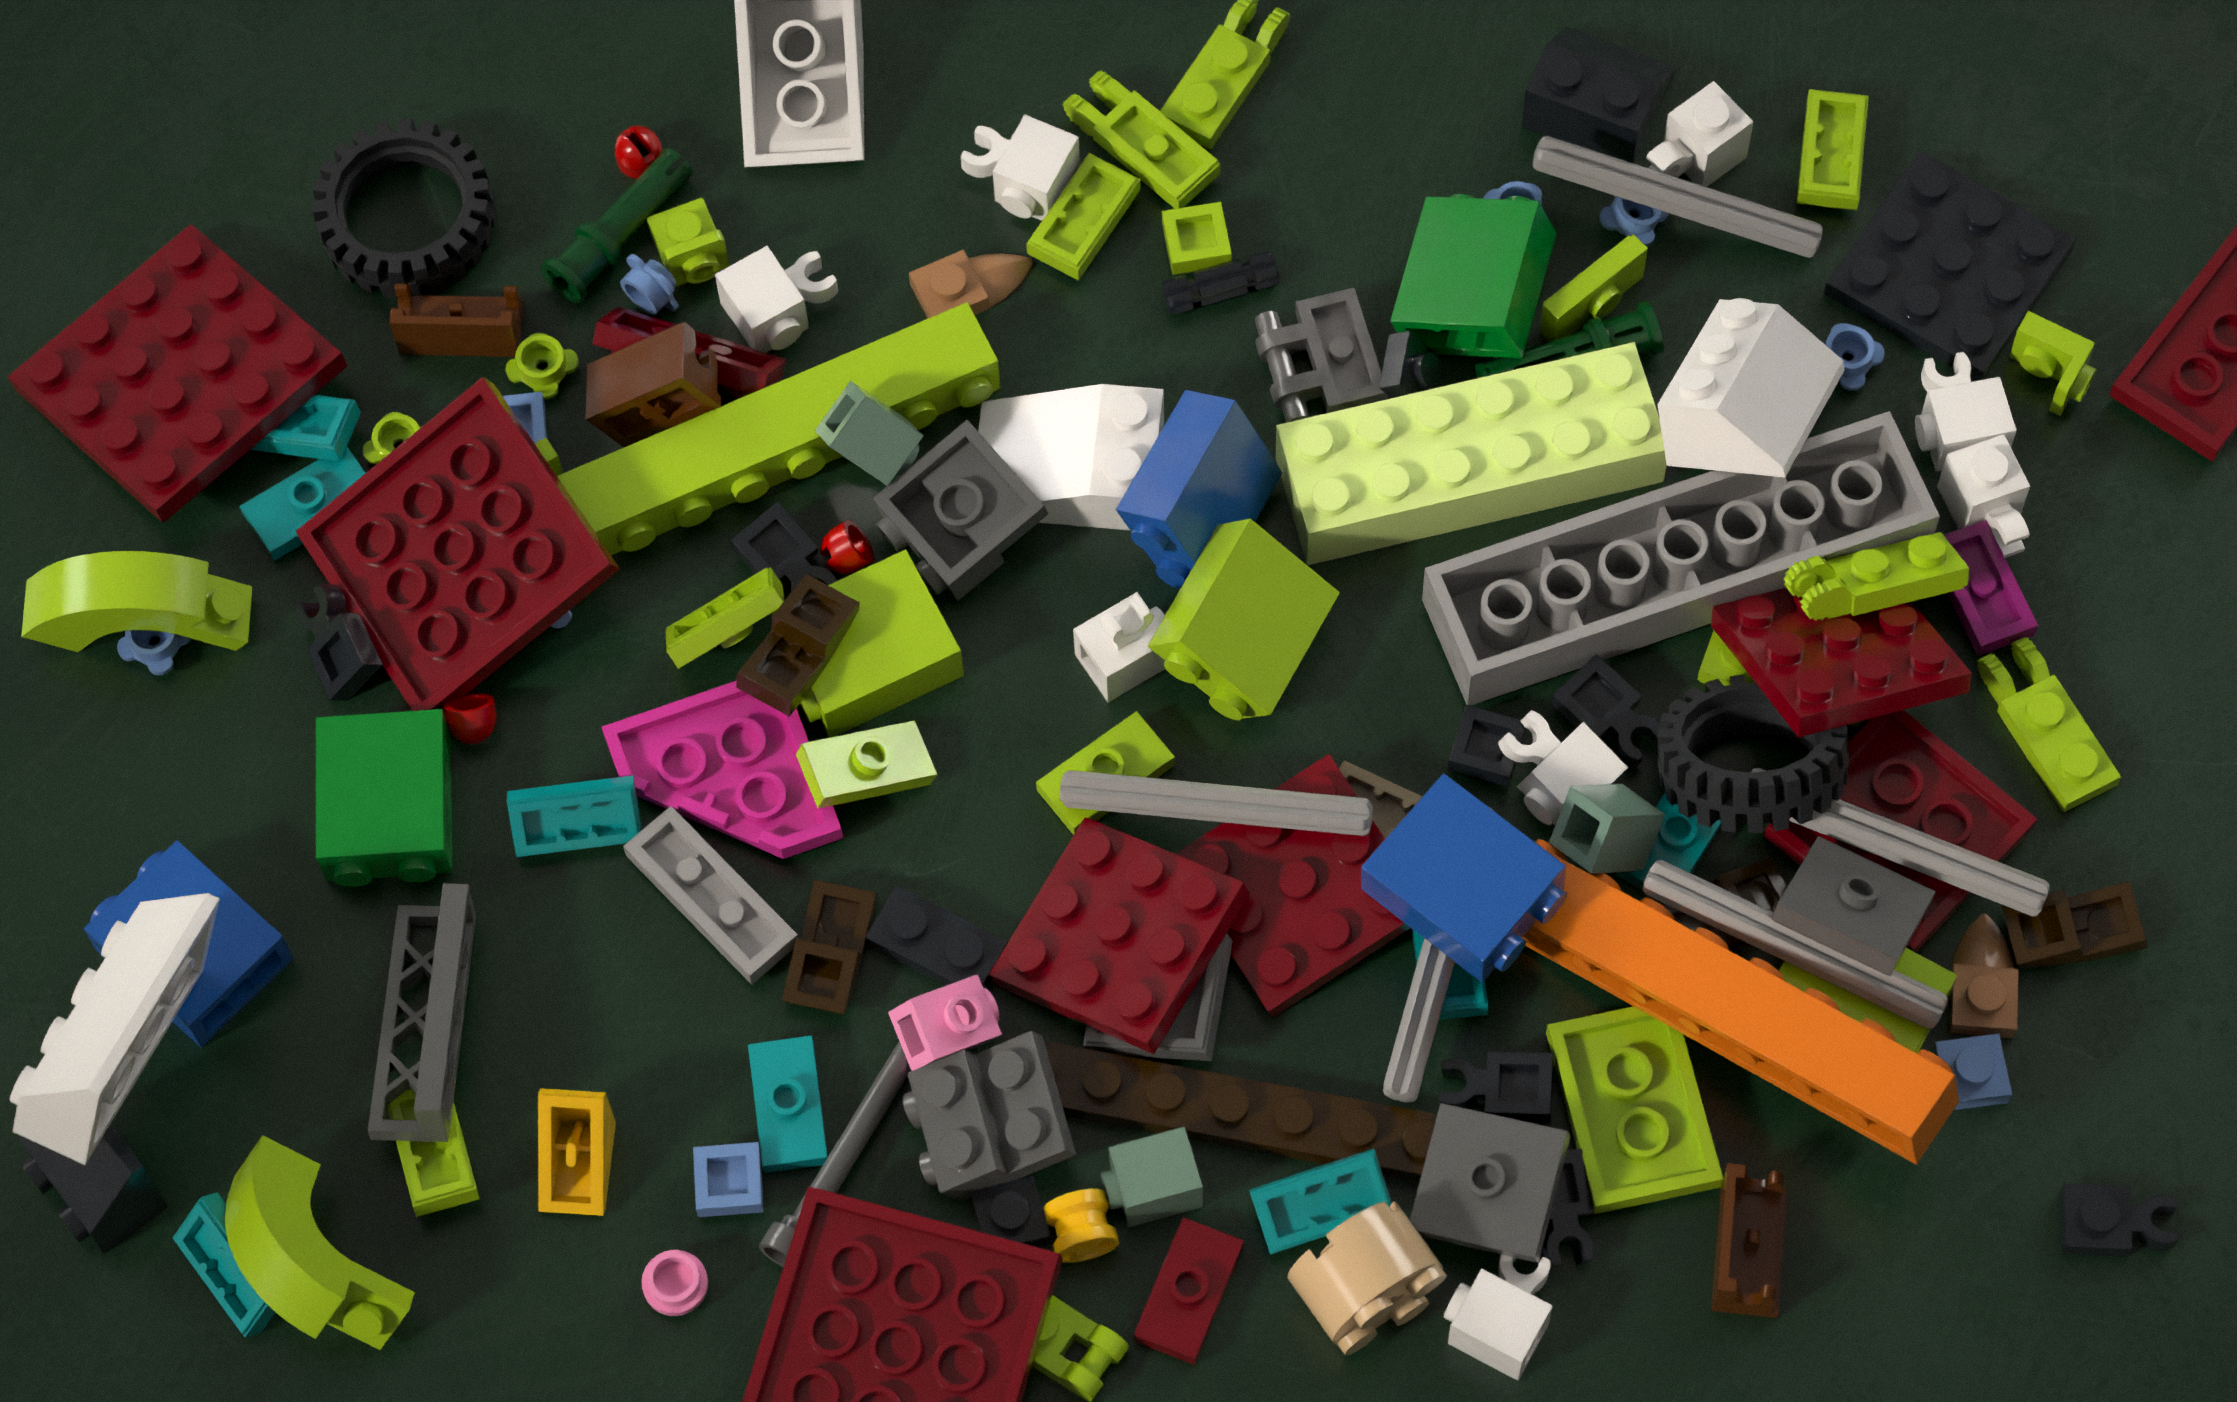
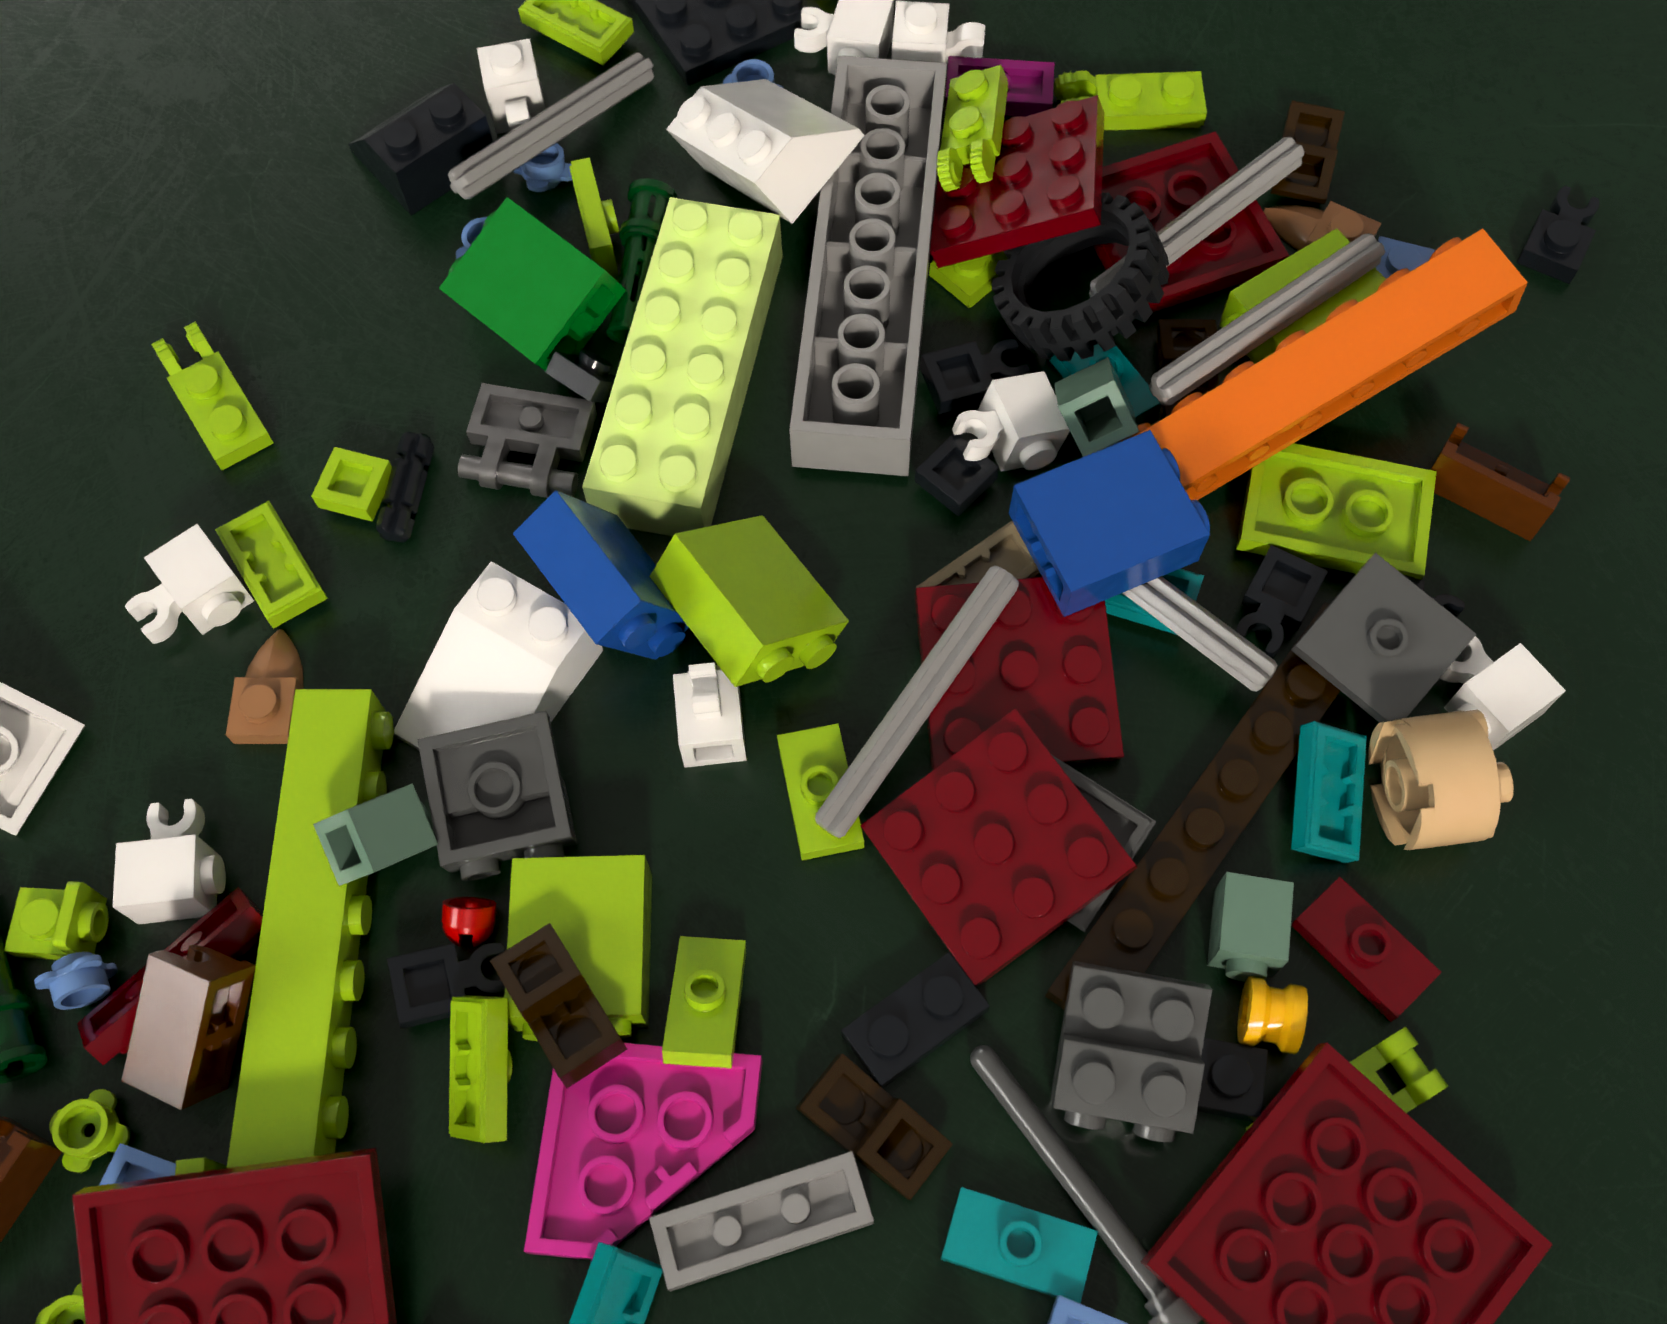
camera: 65 degrees left, 0 degrees up
bright pink brick [888,974,1002,1071] -> none
lime hinge [1062,70,1220,209] -> none
dark grey plate [1771,836,1936,976] -> none

